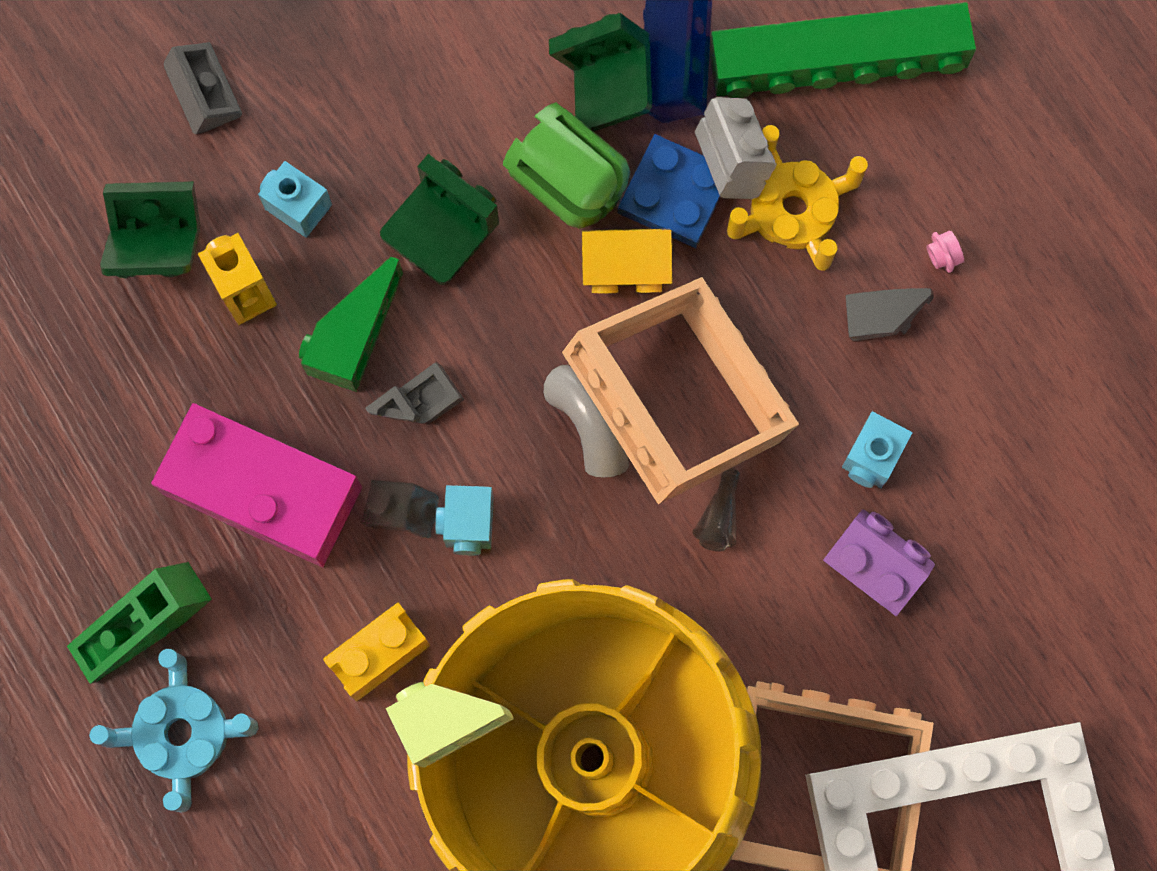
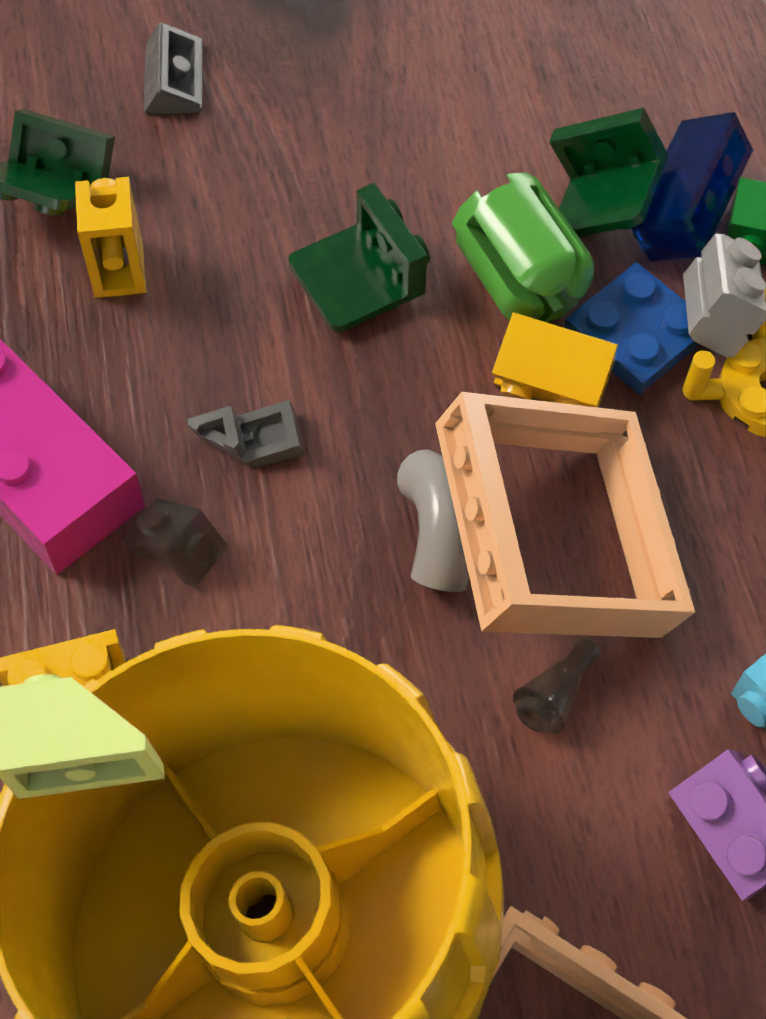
camera: 20 degrees right, 15 degrees down
medium azure brick [258,161,332,238] -> none
green slope [299,257,403,392] -> none
medium azure brick [436,485,494,556] -> none

